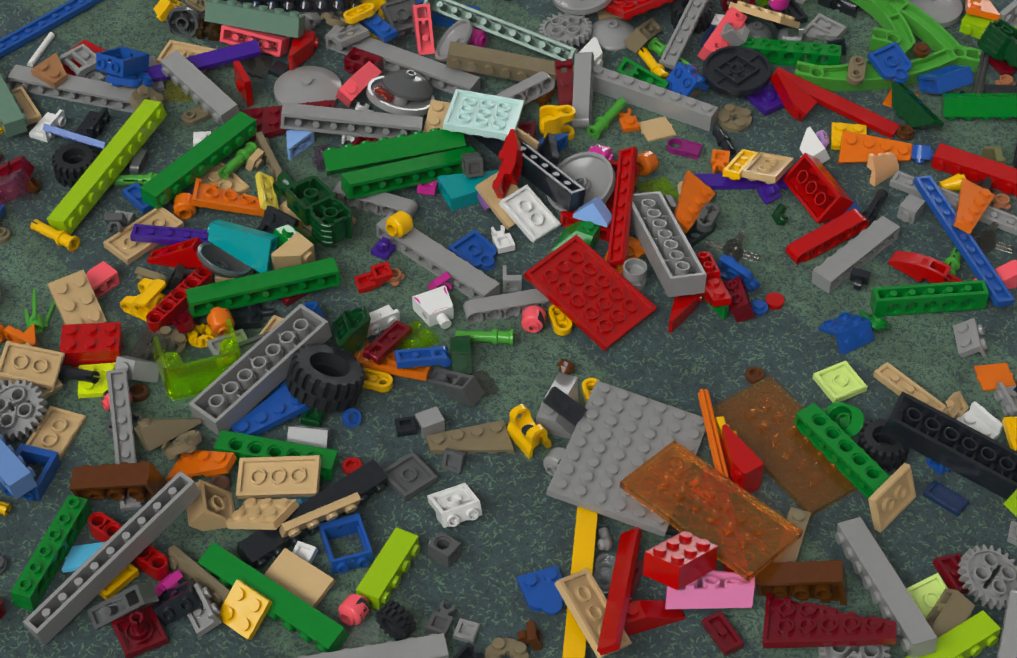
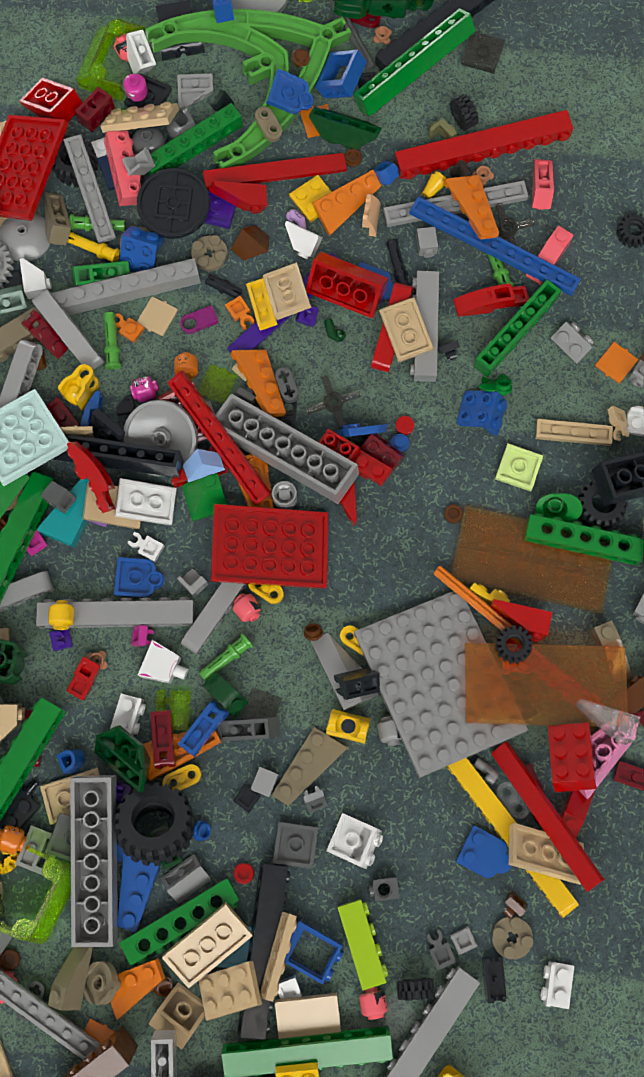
camera: 40 degrees left, 30 degrees up
none -> reddish brown slope [231,225,269,261]
none -> tan tile [379,297,434,363]
none -> black tyre [495,625,533,664]
none -> clear slope [575,699,640,745]

